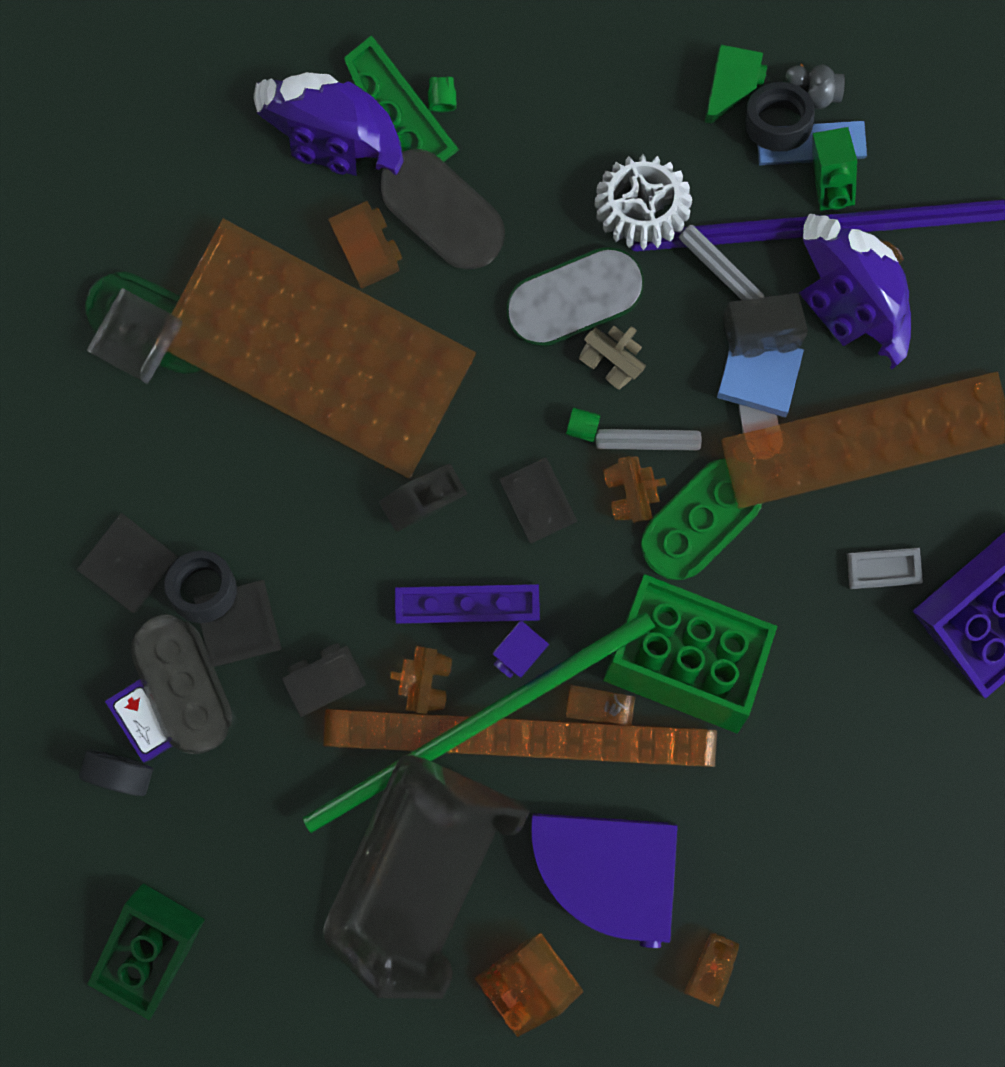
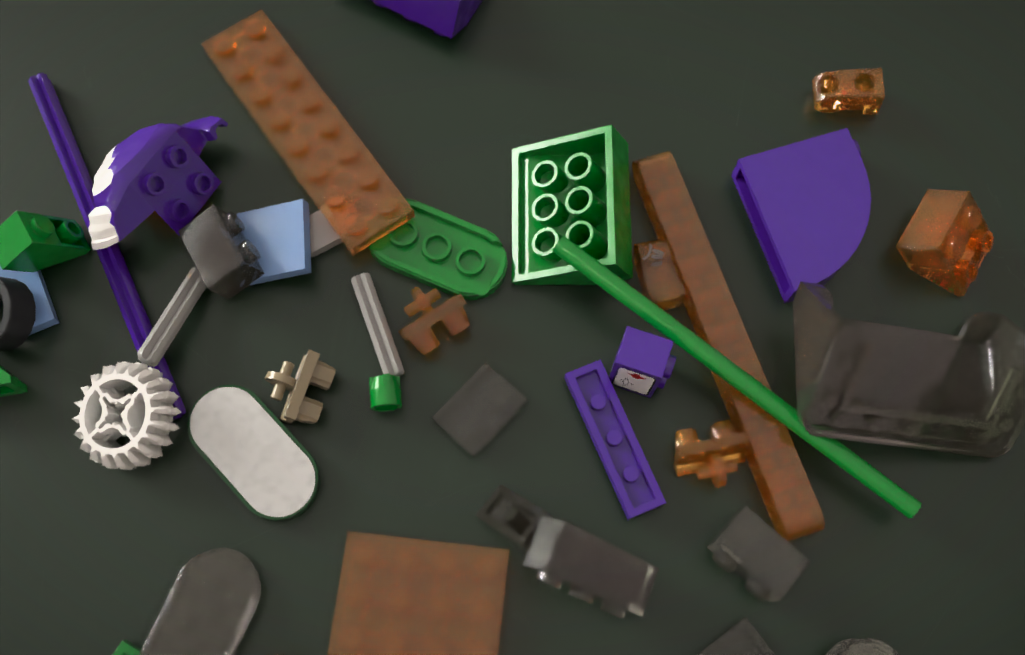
camera: 110 degrees left, 15 degrees down
light grey tile [847,548,923,589] -> none
none -> clear smoke brick [523,517,659,619]

